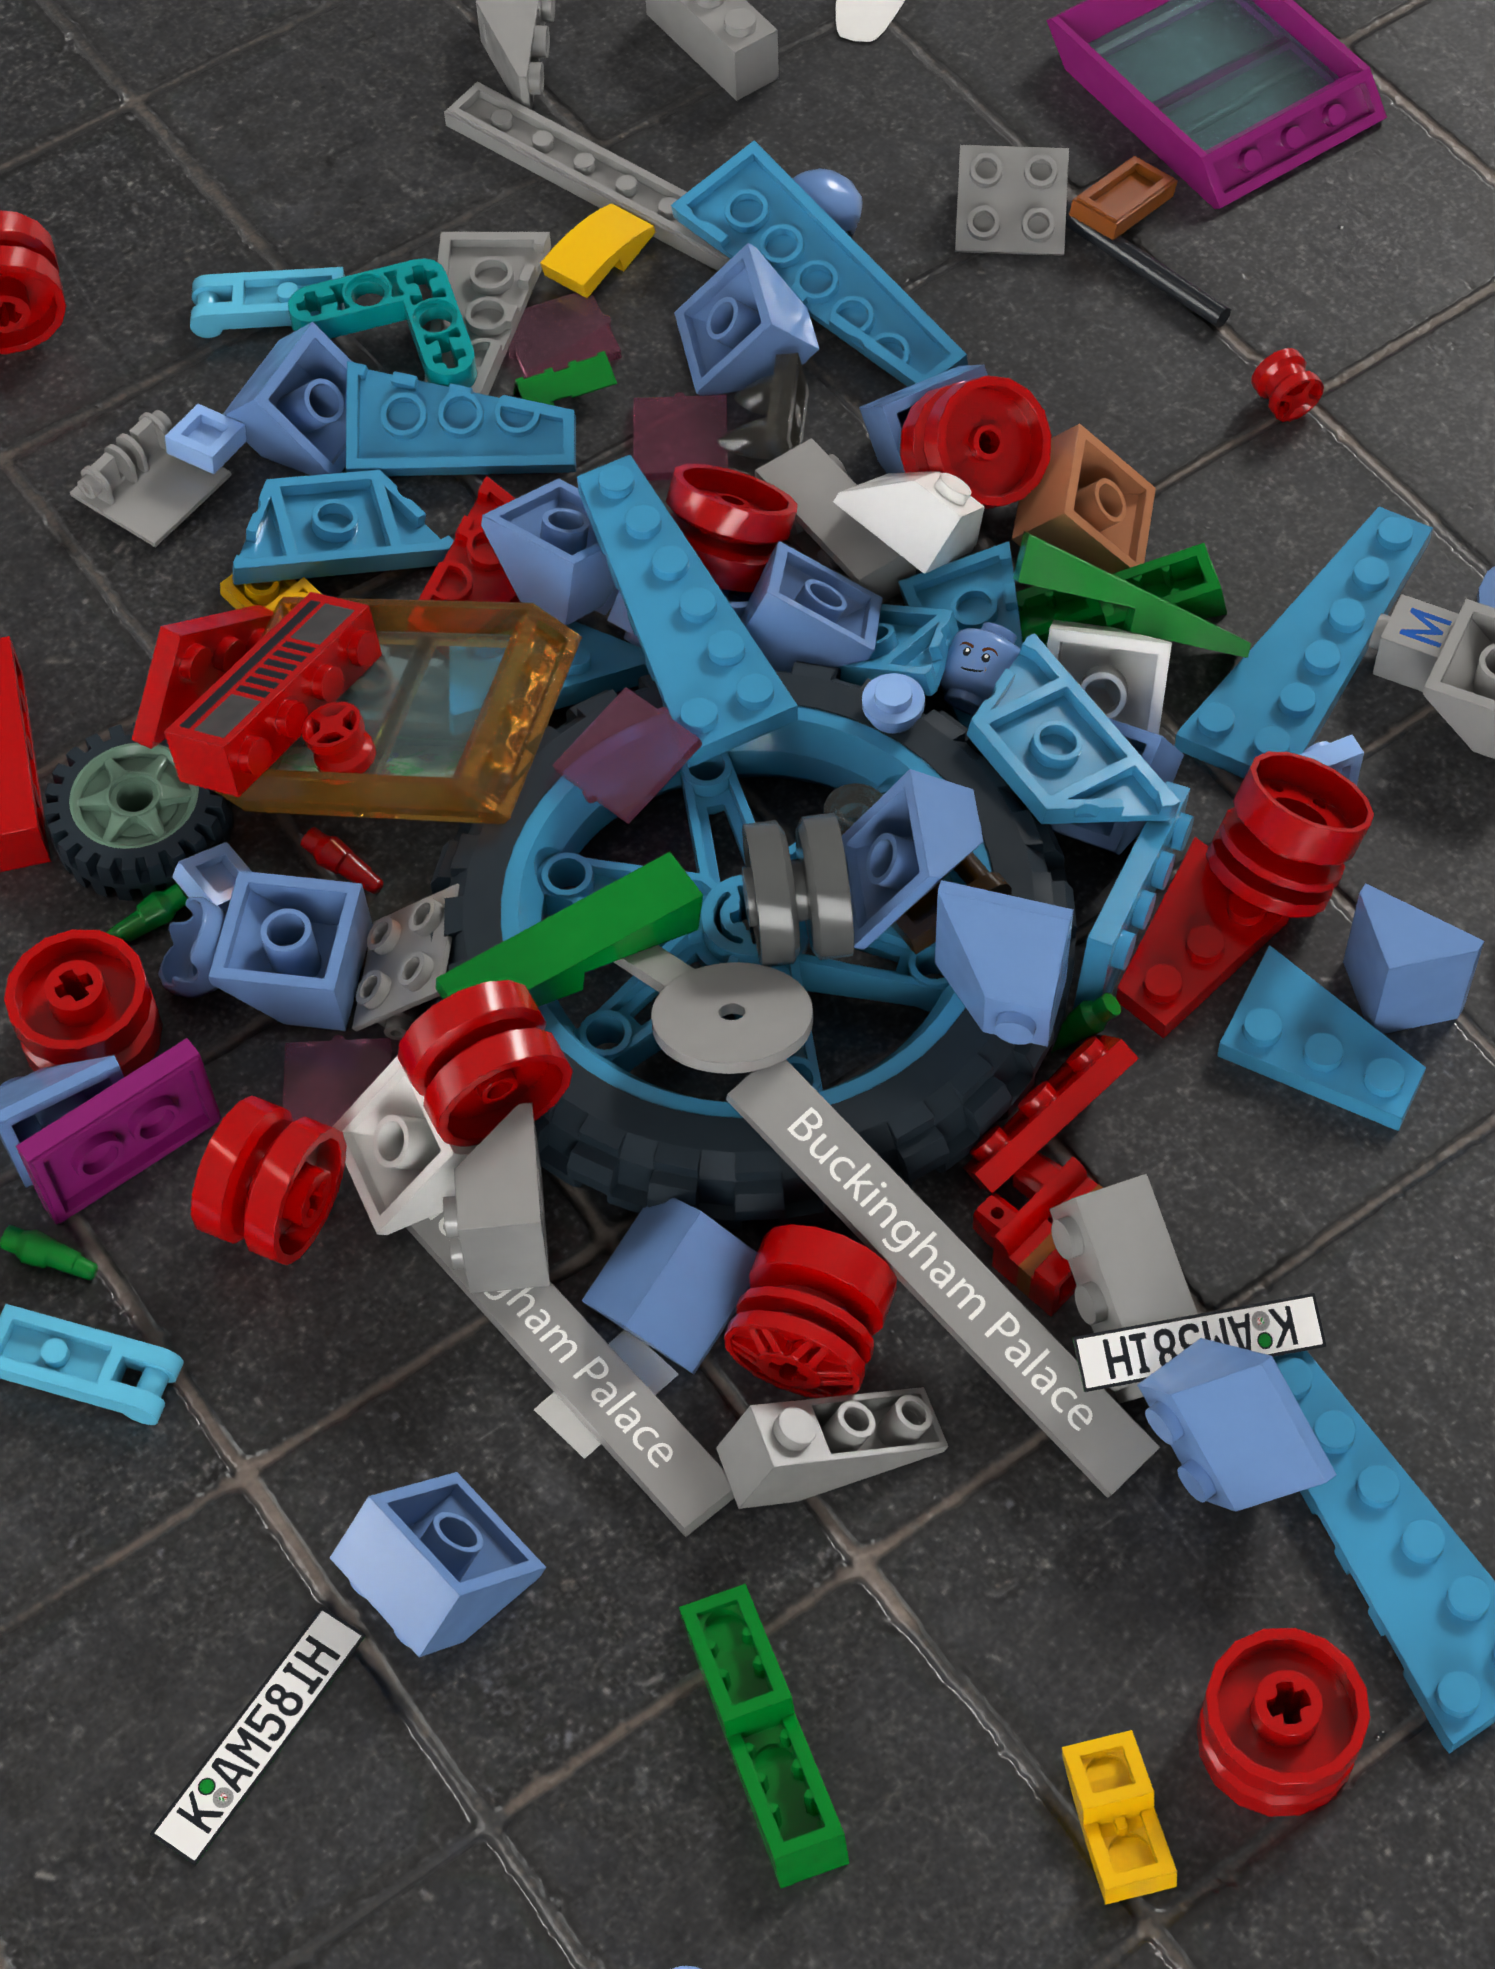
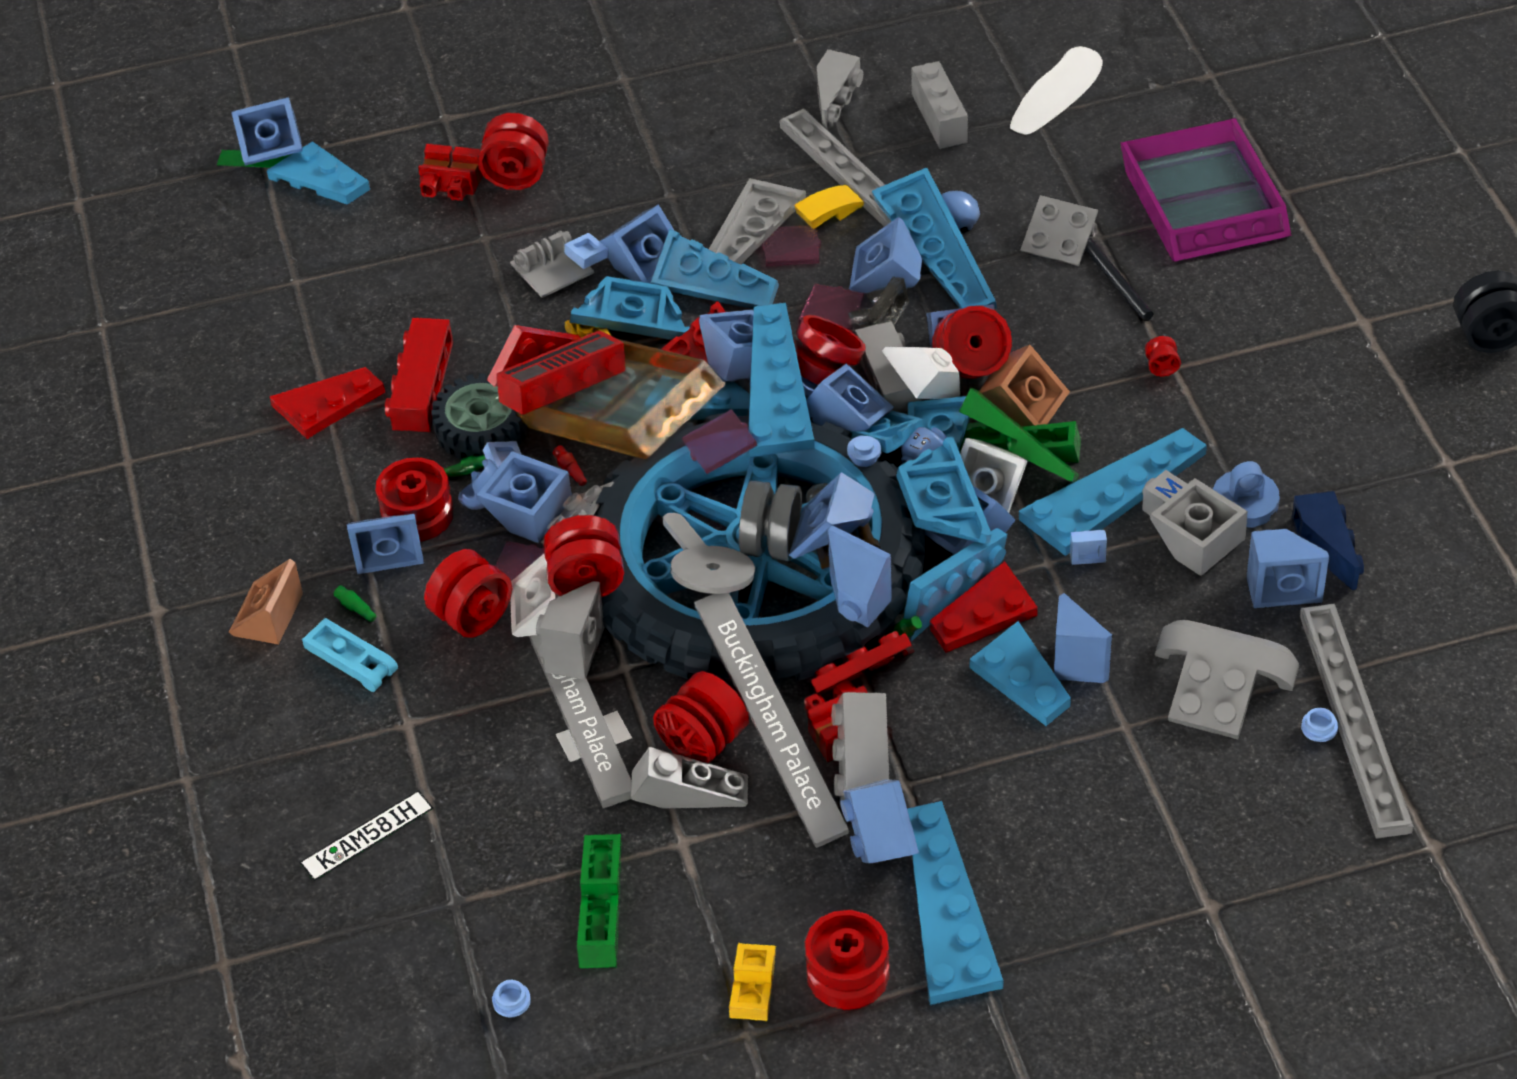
camera: 20 degrees right, 10 degrees down
magenta tile [16,1038,222,1225] -> none
medium azure plate [190,267,345,338] -> none
teal beam [288,258,477,387] -> none
red wheel [301,701,377,781] -> none
medium blue slope [330,1472,546,1657] -> none
green slope [435,852,703,1007] -> none
green piece [513,351,617,406] -> none
medium blue slope [582,1198,757,1375] -> none
dark orange tile [1069,156,1178,240] -> none
sticker [1073,1293,1326,1392] -> none
red wheel [1206,751,1374,918] -> none

